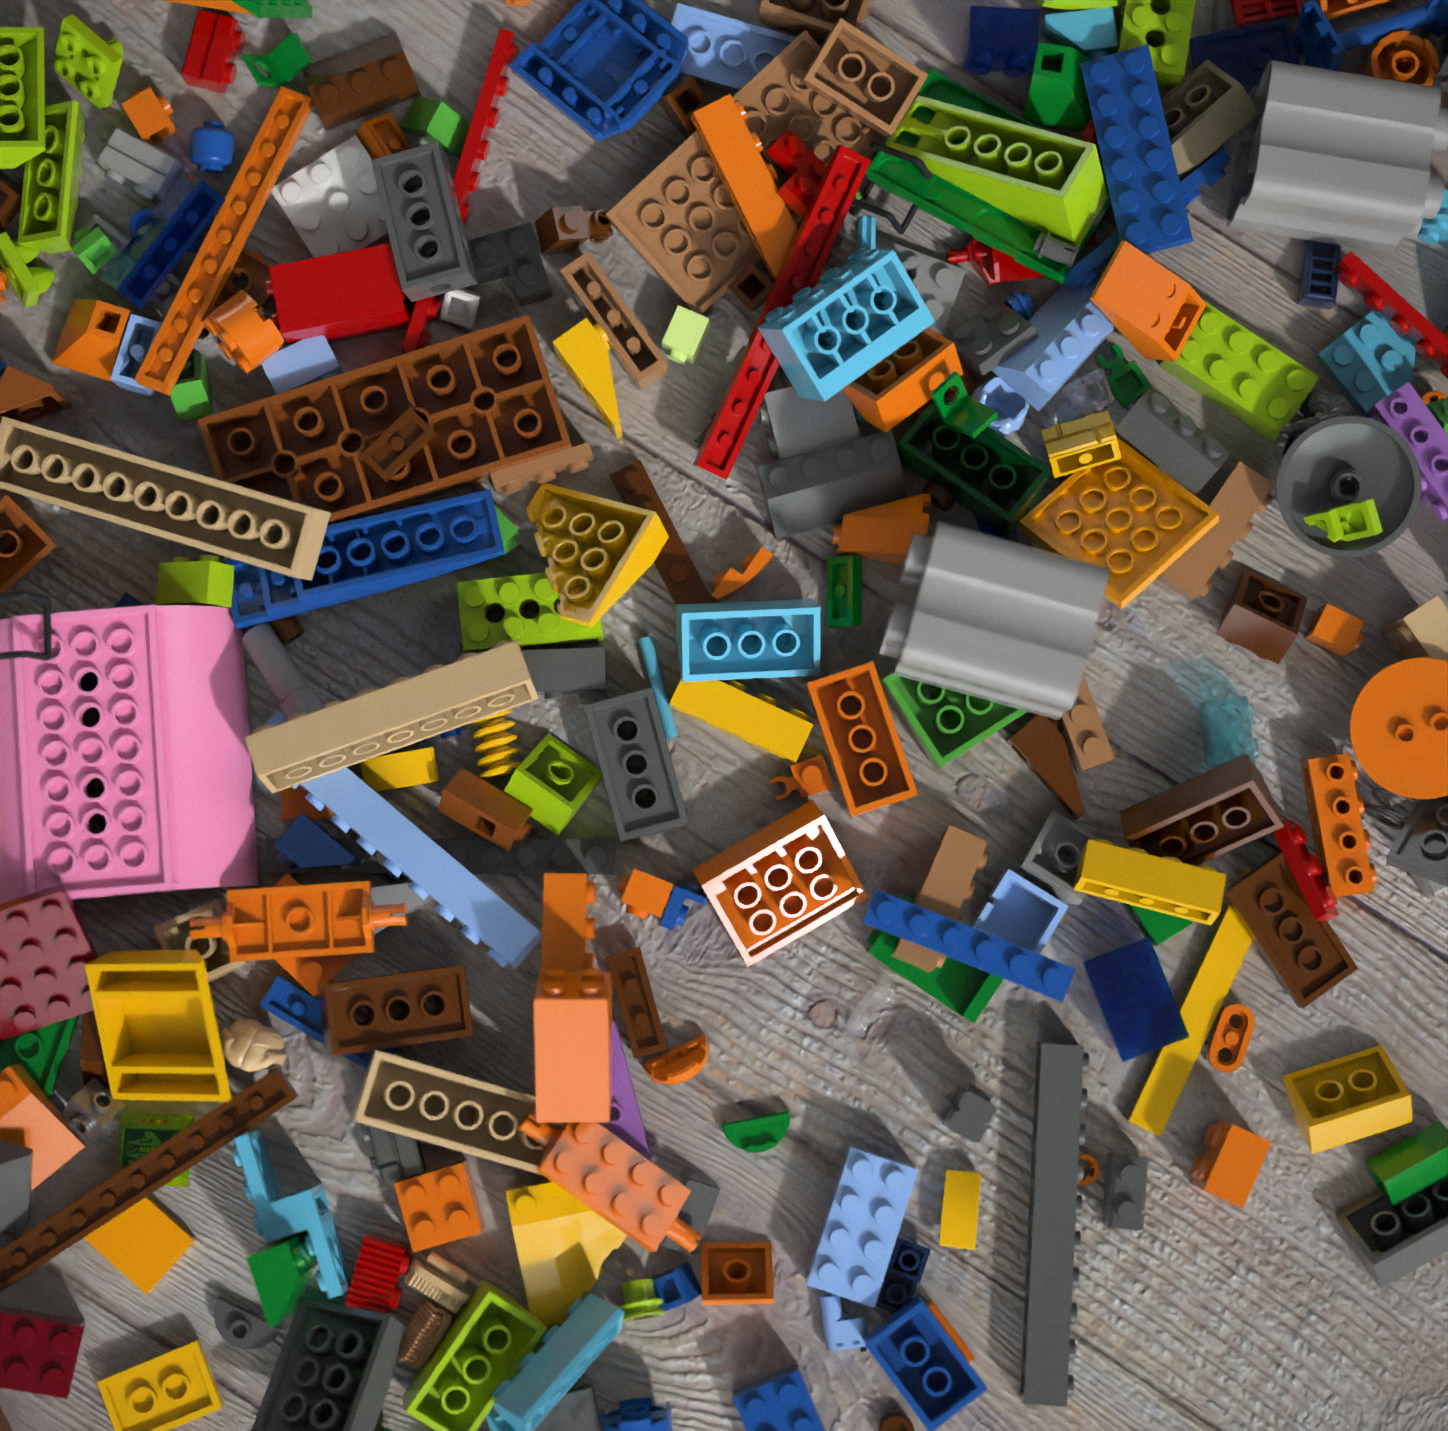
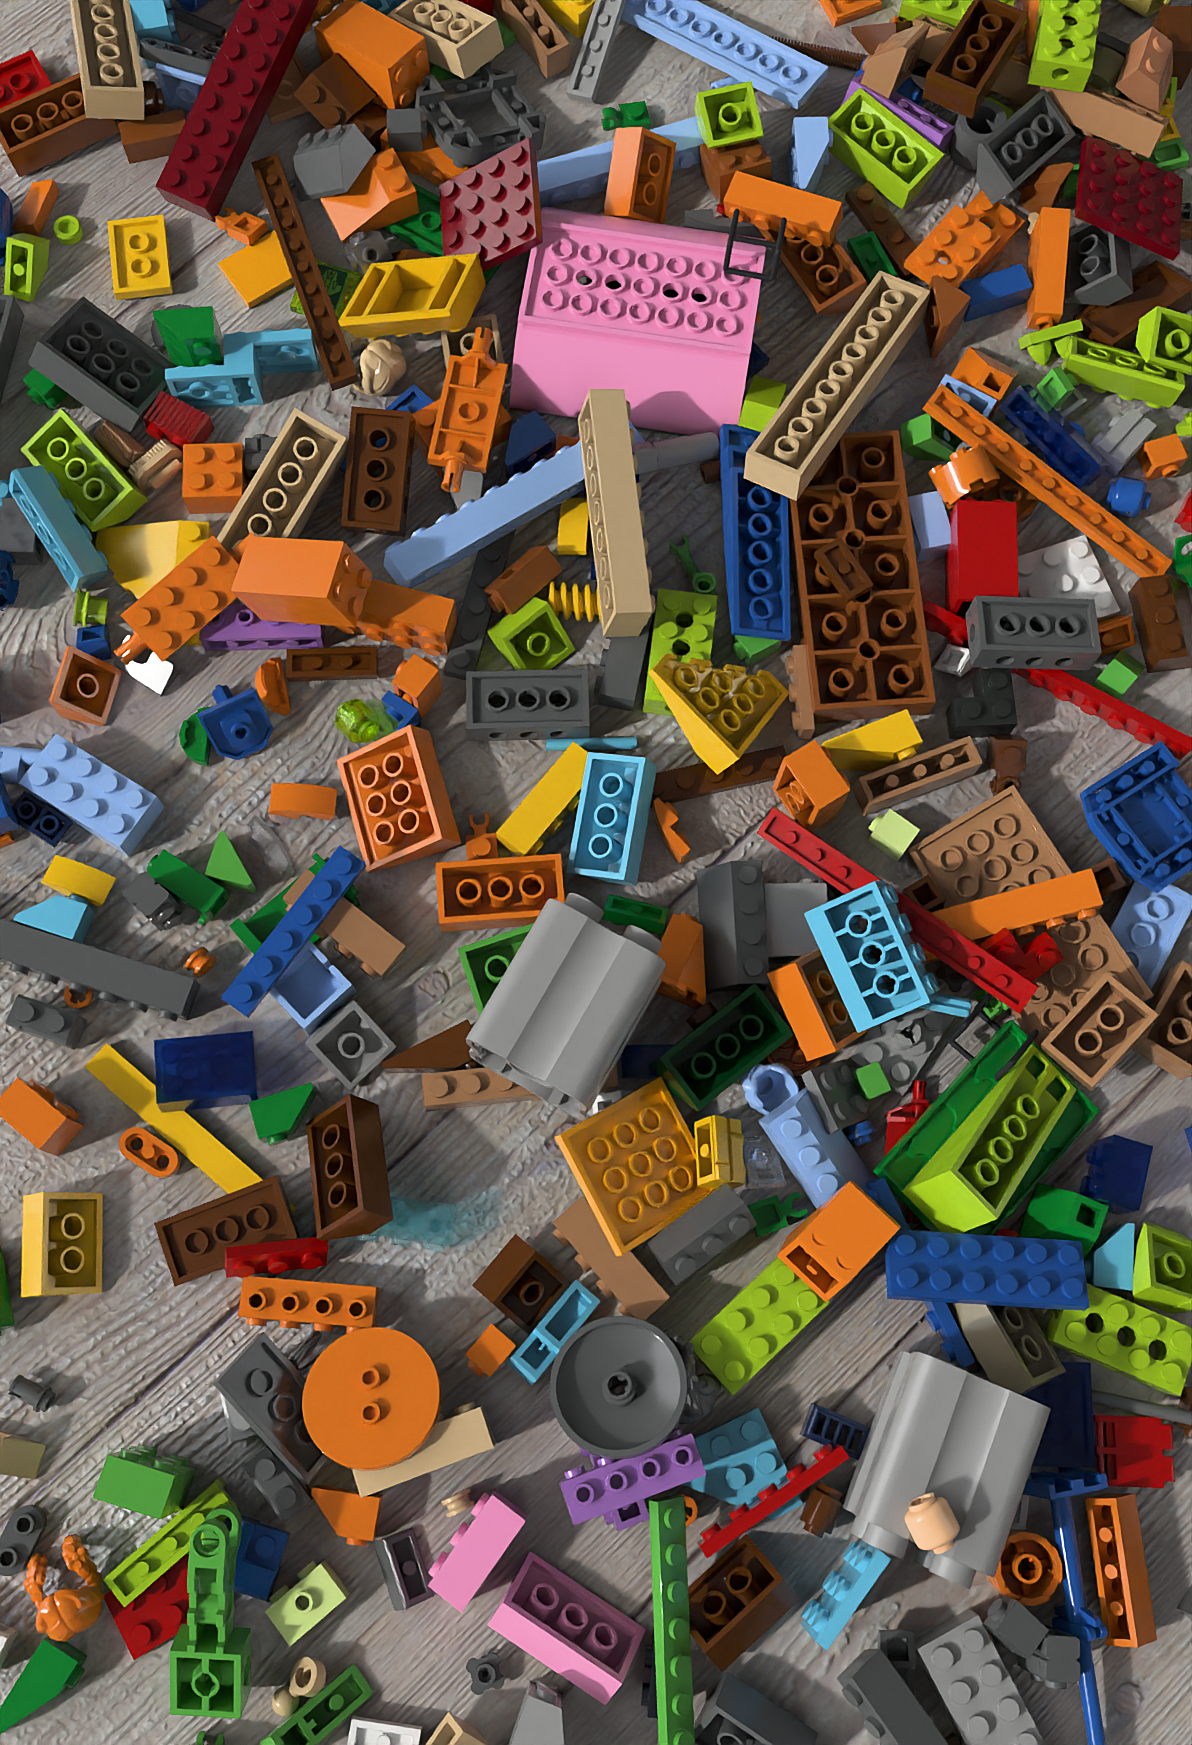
camera: 100 degrees right, 10 degrees down
green bracket [931,371,998,439] -> none
dark grey pin [1033,232,1080,268] -> none
yellow brick [1074,839,1227,925] -> none
lime slope [1303,498,1383,543] -> none
none -> medium azure slope [14,894,95,944]
none -> green brick [147,849,230,926]
none -> orange bush [185,947,217,978]
none -> blue piece [197,684,274,760]
none -> bright green slope [204,831,258,894]
none -> orange plate [215,207,268,246]
none -> orange slope [268,783,337,821]
none -> clear neon green head [334,699,380,744]
none -> medium azure slope [507,1280,601,1386]
none -> bright green brick [670,534,716,595]
none -> orange brick [772,739,851,832]
none -> reddish brown brick [800,1482,844,1538]
none -> bright green slope [853,1062,891,1102]
none -> light nougat head [904,1493,960,1554]

